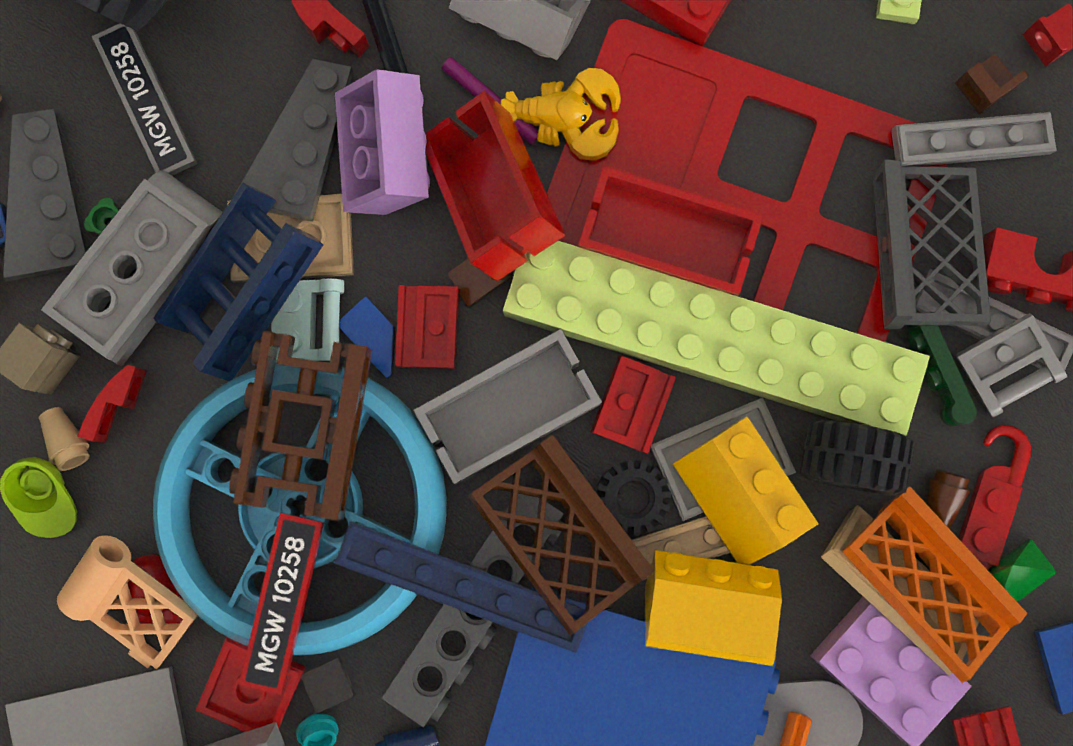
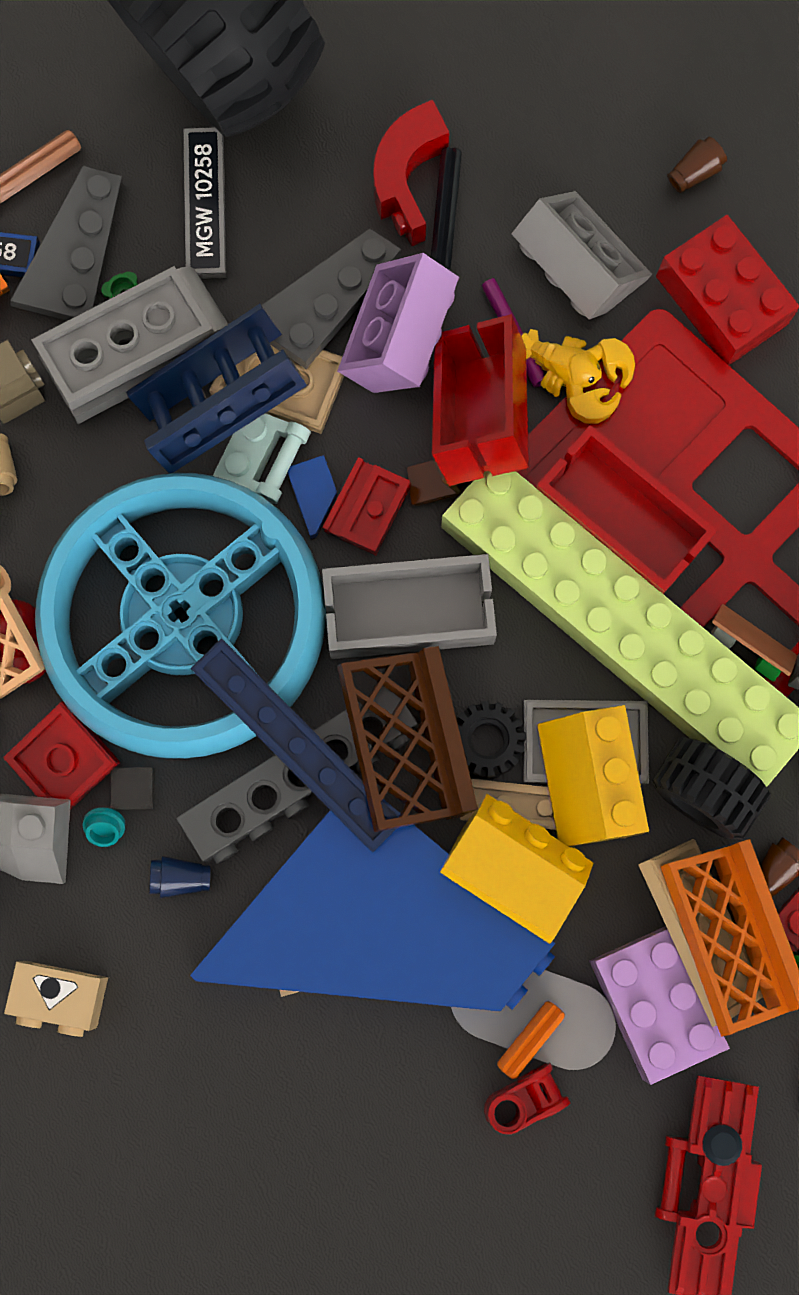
camera: 20 degrees right, 5 degrees down
red slope [77,365,147,443] -> none
reddish brown fence [229,331,372,521] -> none
tile [239,513,325,695] -> none
red plate [590,356,676,454] -> none
none -> nougat piece [711,604,798,682]

